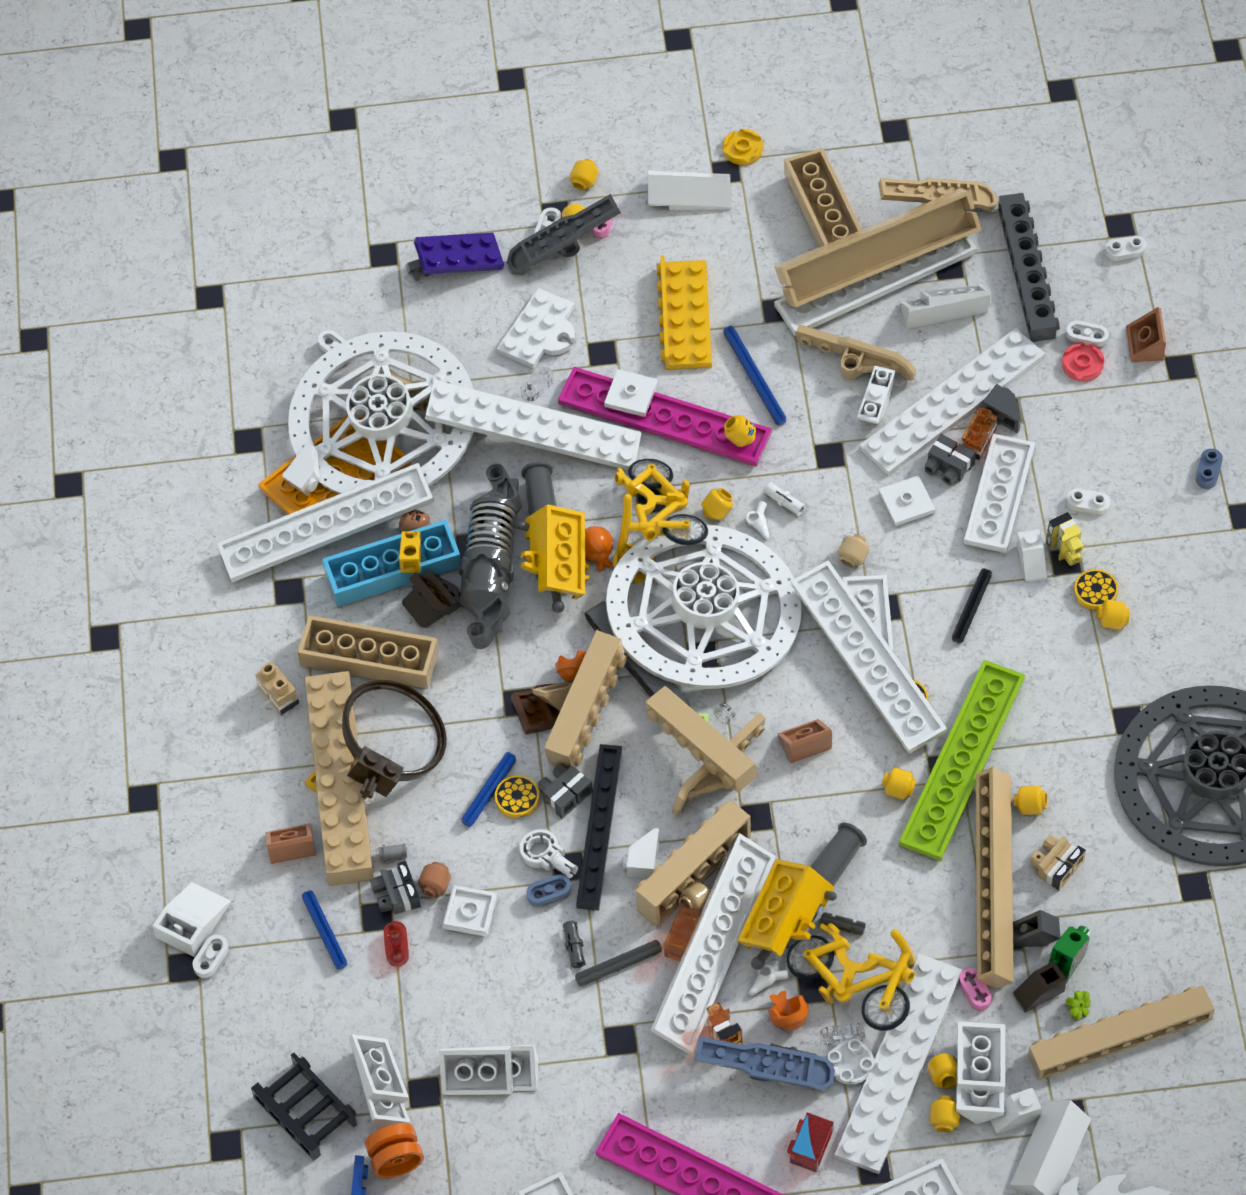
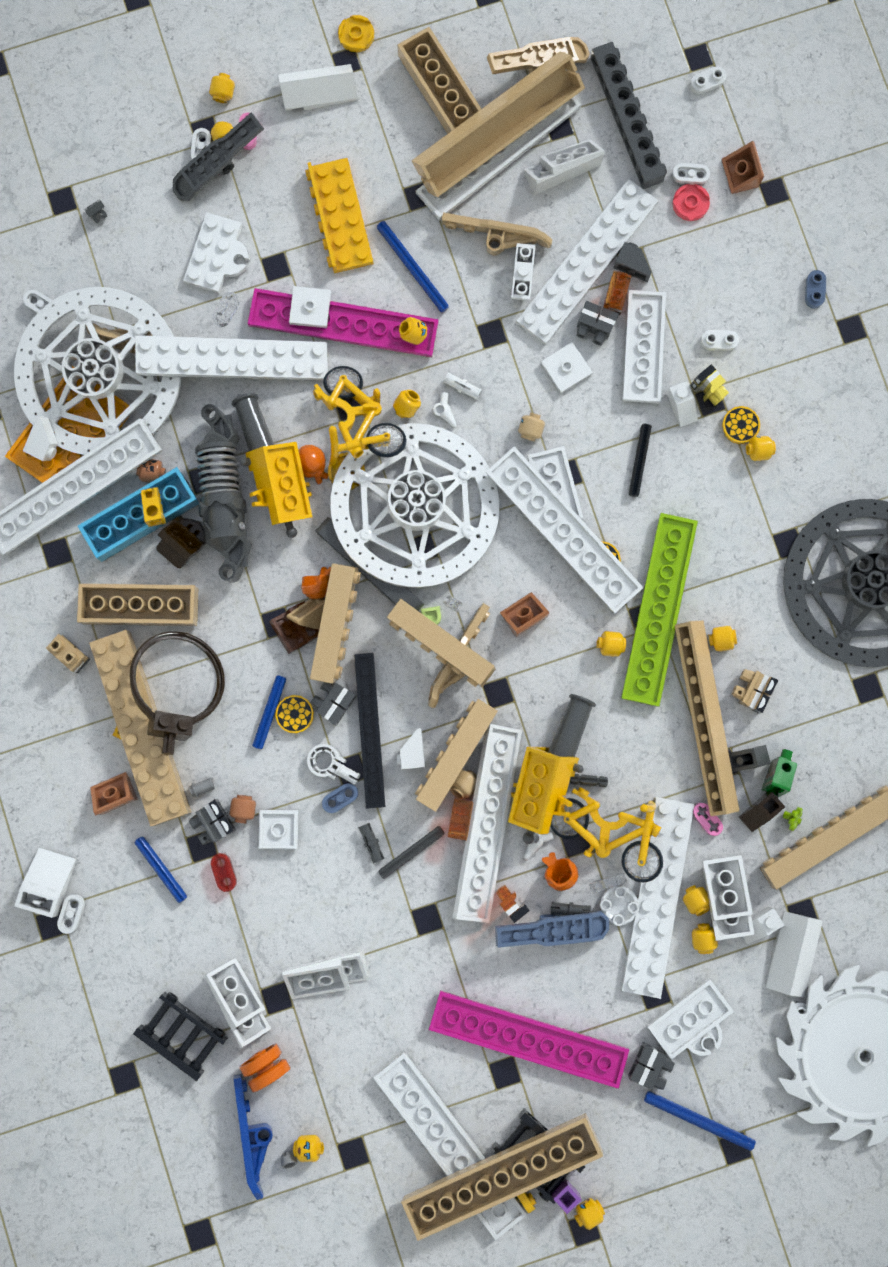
camera: 15 degrees left, 25 degrees up
dark purple plate [414,232,504,275] -> none
clear red brick [787,1112,834,1173] -> none

